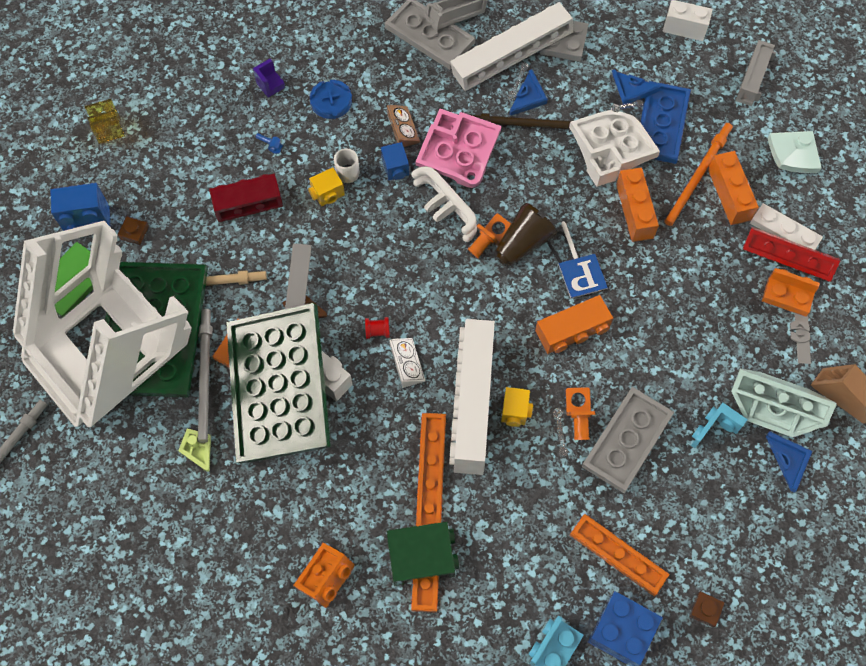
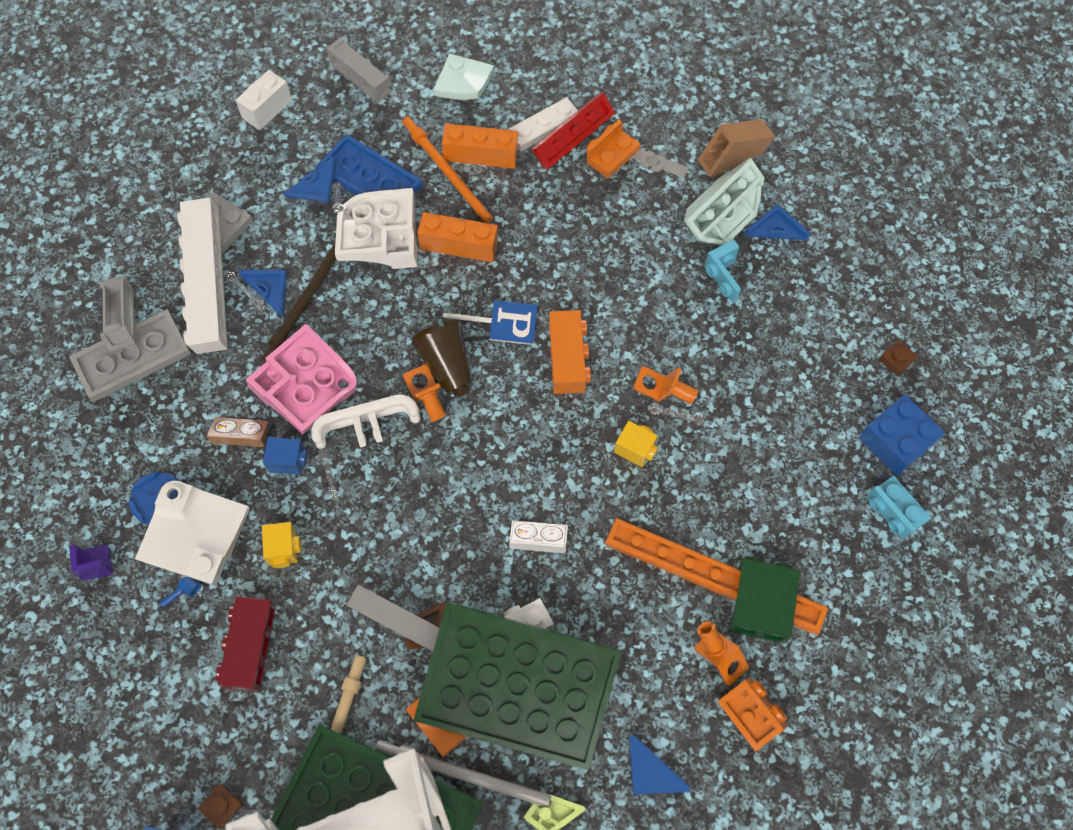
camera: 70 degrees left, 0 degrees up
clear yellow piece [84,99,125,144] -> none
white piece [334,148,360,183] -> none
red bush [365,317,390,339] -> none
white brick [449,319,495,475] -> none
orange tile [570,514,670,597] -> none
light grey plate [582,387,674,493] -> none
none -> white slope [135,481,250,586]
none -> clear hinge [319,448,338,501]
none -> blue tile [629,735,690,795]
none -> orange bracket [694,621,749,686]

